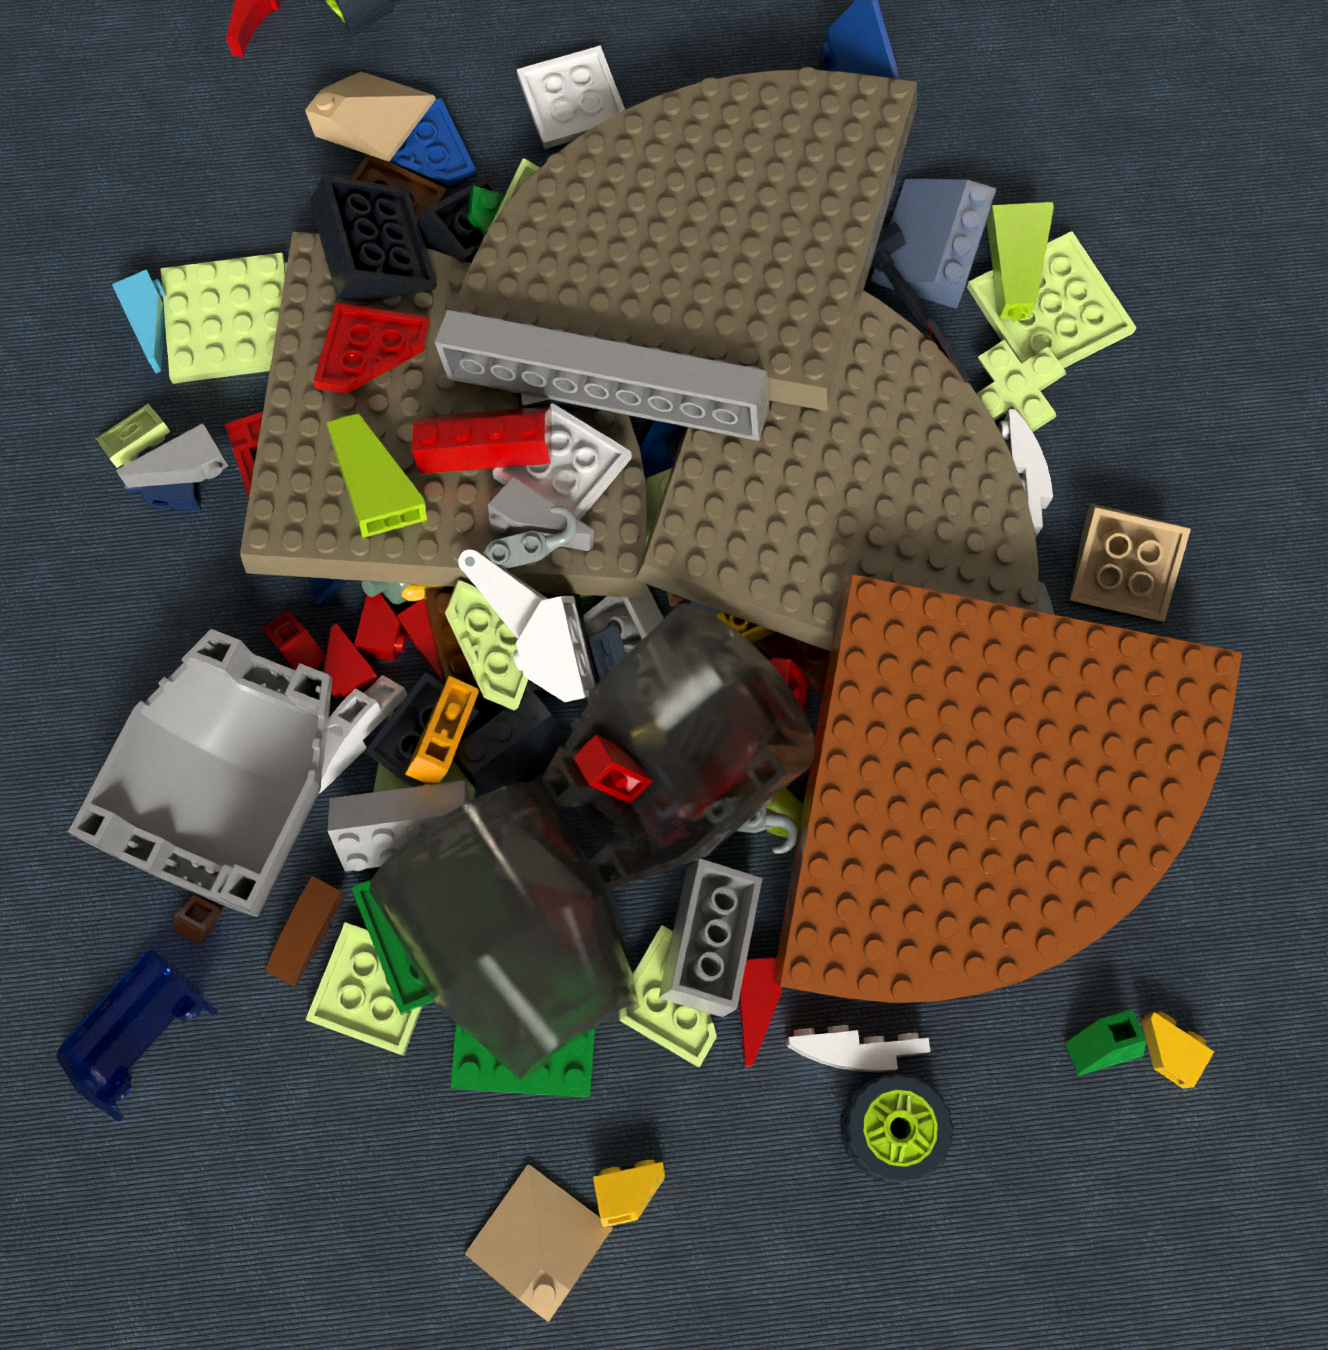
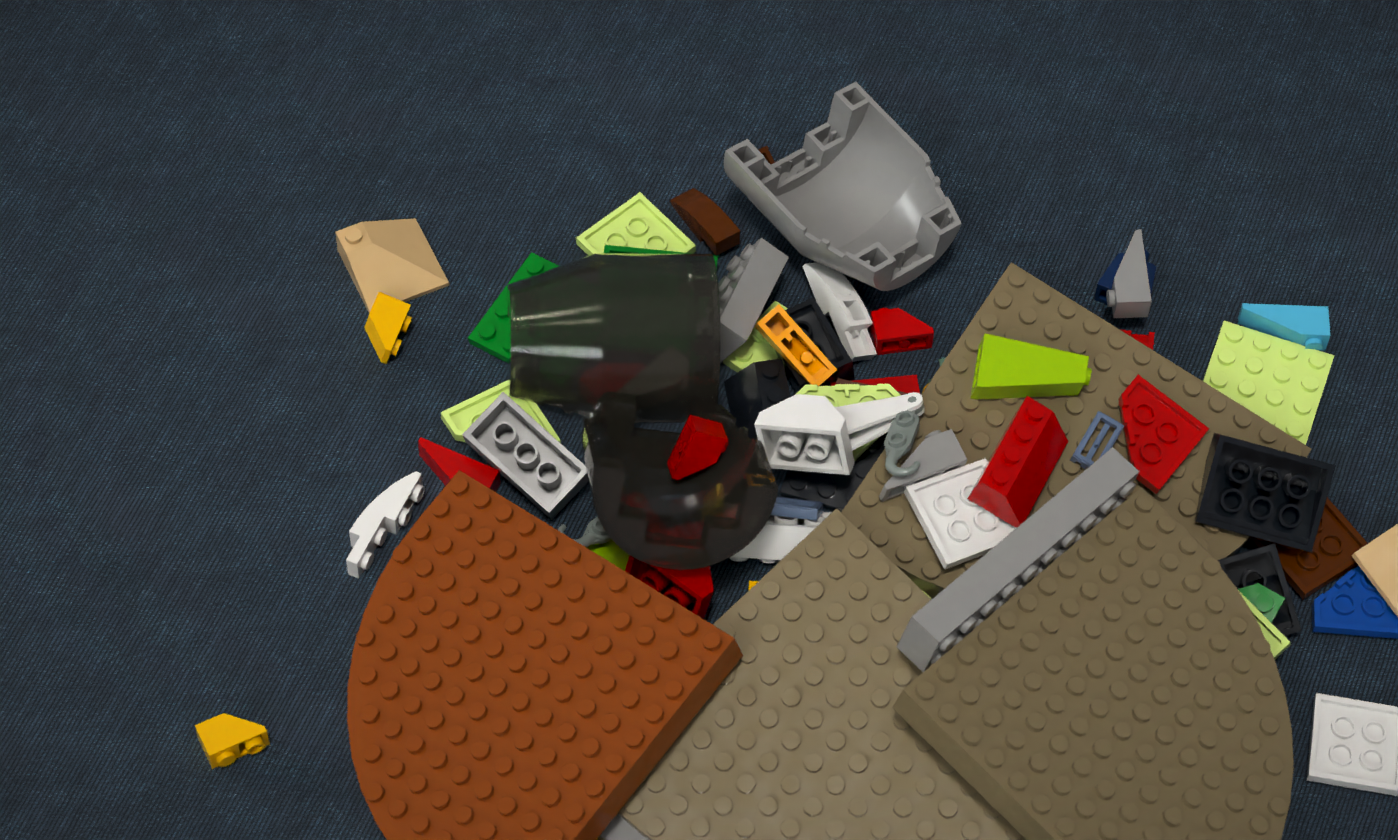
camera: 120 degrees right, 15 degrees down
clear blue windscreen [56,950,218,1122] -> none
yellowish green plate [96,404,170,468] -> none
red slope [262,610,326,671] -> none
red slope [354,593,407,662] -> none
wheel [841,1073,954,1184] -> none
green slope [1065,1009,1146,1076] -> none
none -> sand blue tile [1070,411,1125,469]

